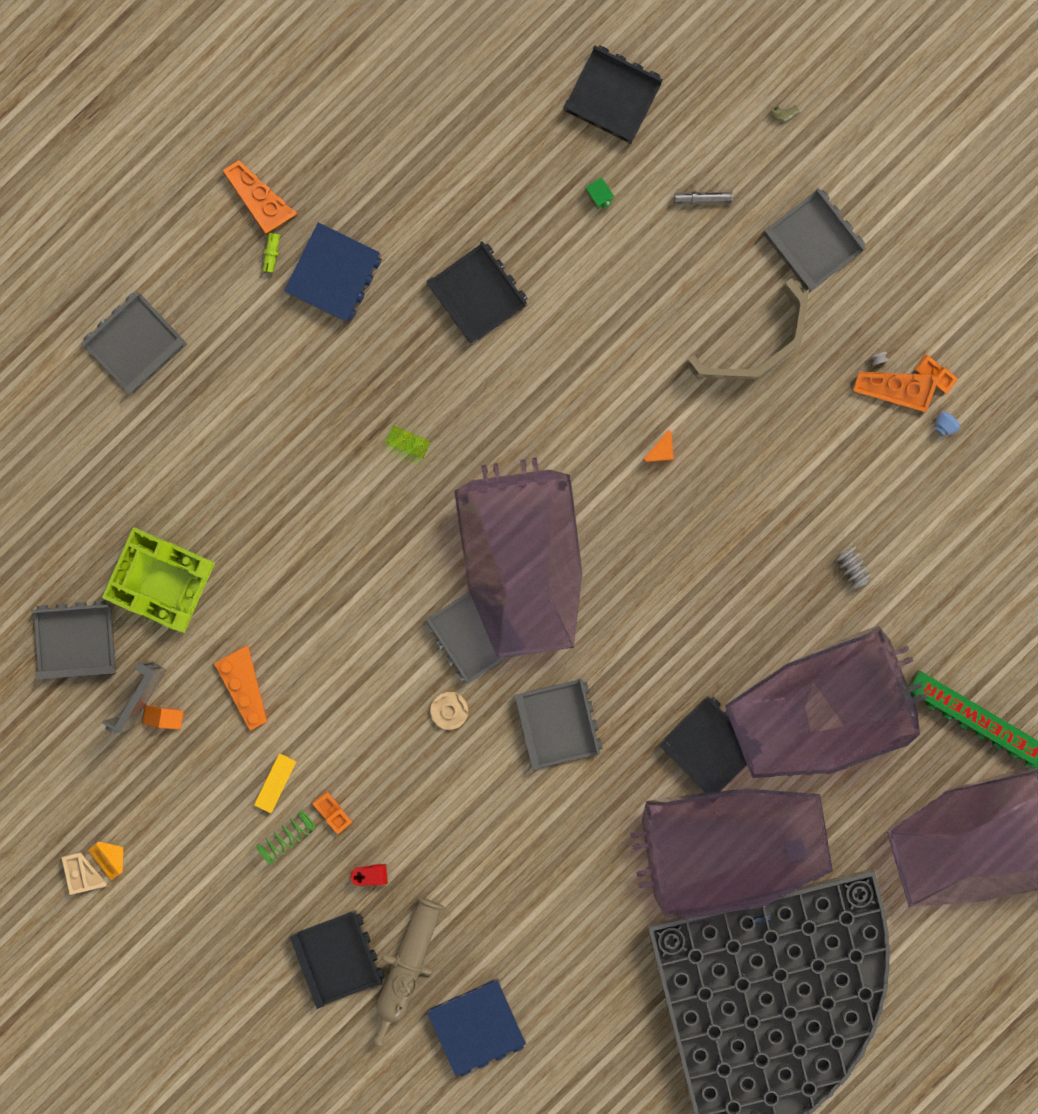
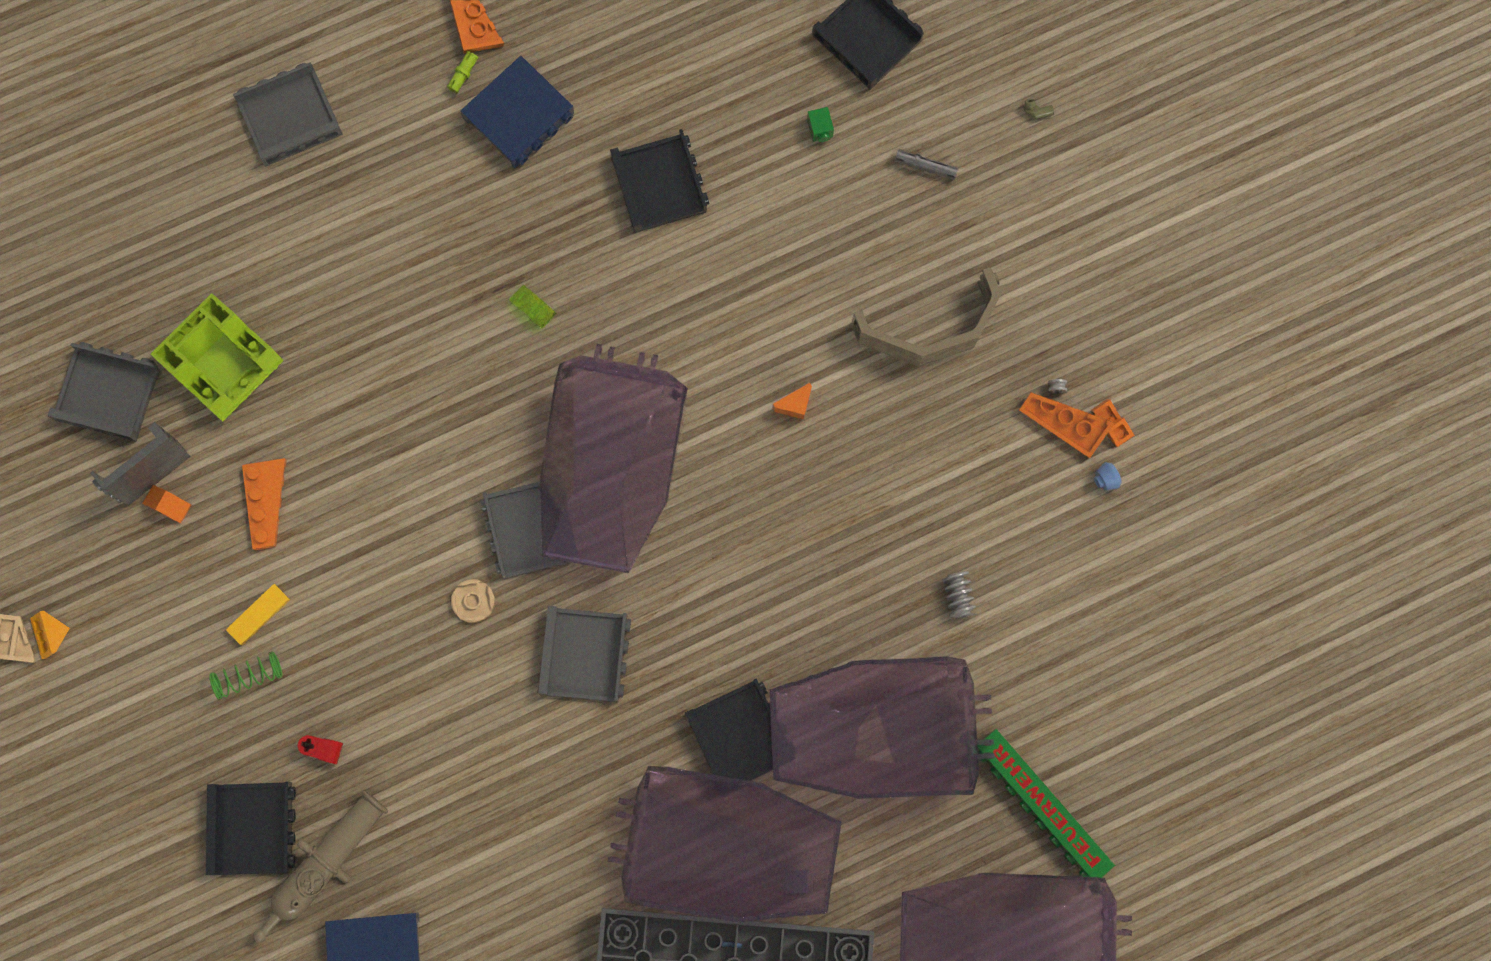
camera: 20 degrees right, 10 degrees down
orange slope [312,790,352,834] -> none
dark grey panel [762,188,866,292] -> none

